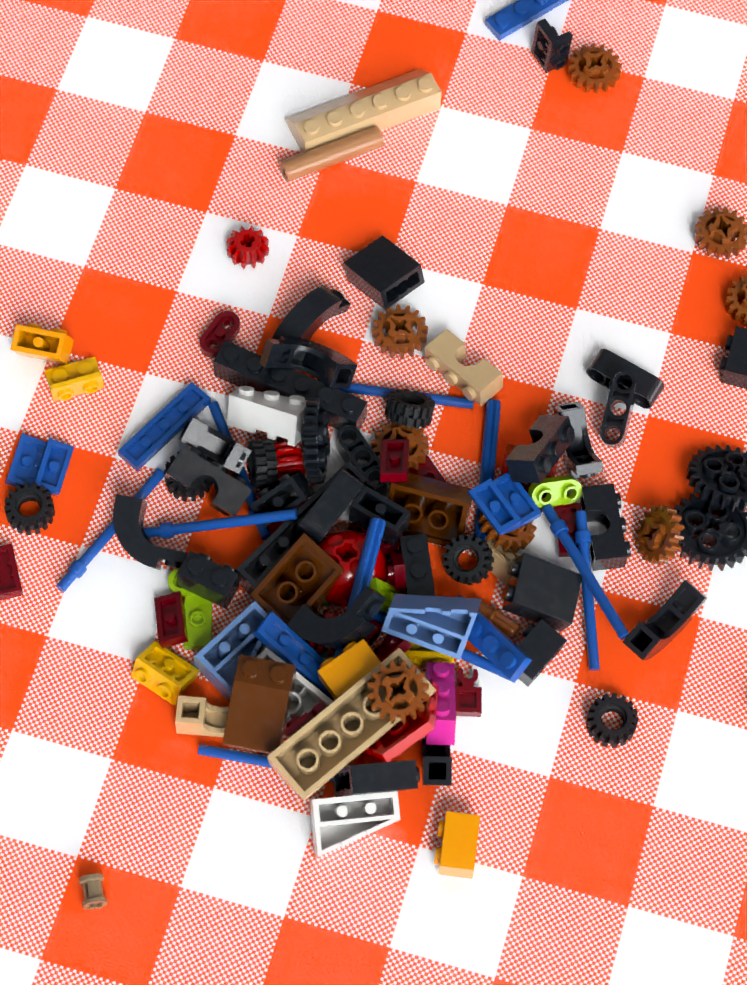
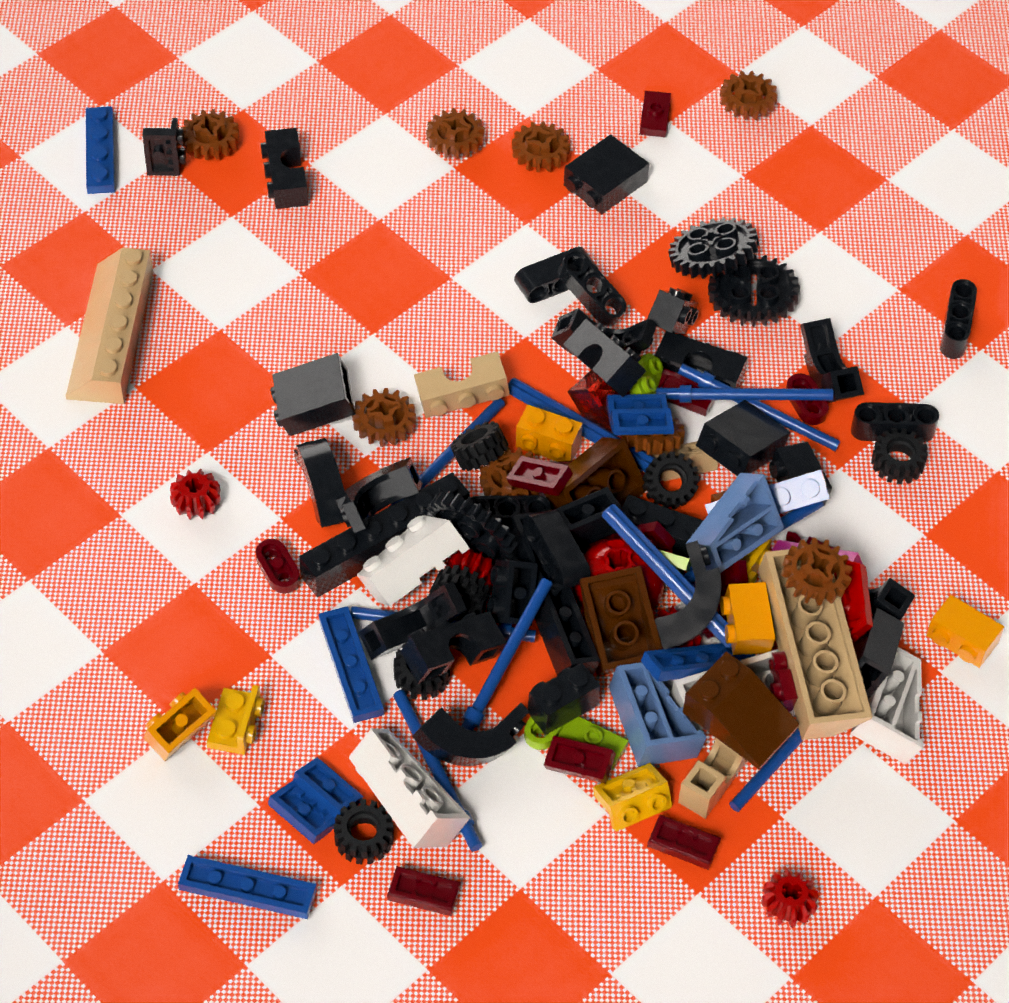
camera: 60 degrees left, 10 degrees down
dark tan bush [78,873,108,910] -> none
medium nougat piece [279,125,384,182] -> none
dark orange gear [635,505,685,565] -> none
none -> black arch [260,128,308,209]
none -> white wedge [348,728,470,848]
none -> light orange brick [515,404,583,461]
none -> black brick [647,287,699,334]
none -> dark red plate [647,815,721,870]
none -> red gear [761,869,819,928]
none -> dark red plate [786,374,829,425]
none -> black beam [850,402,940,442]

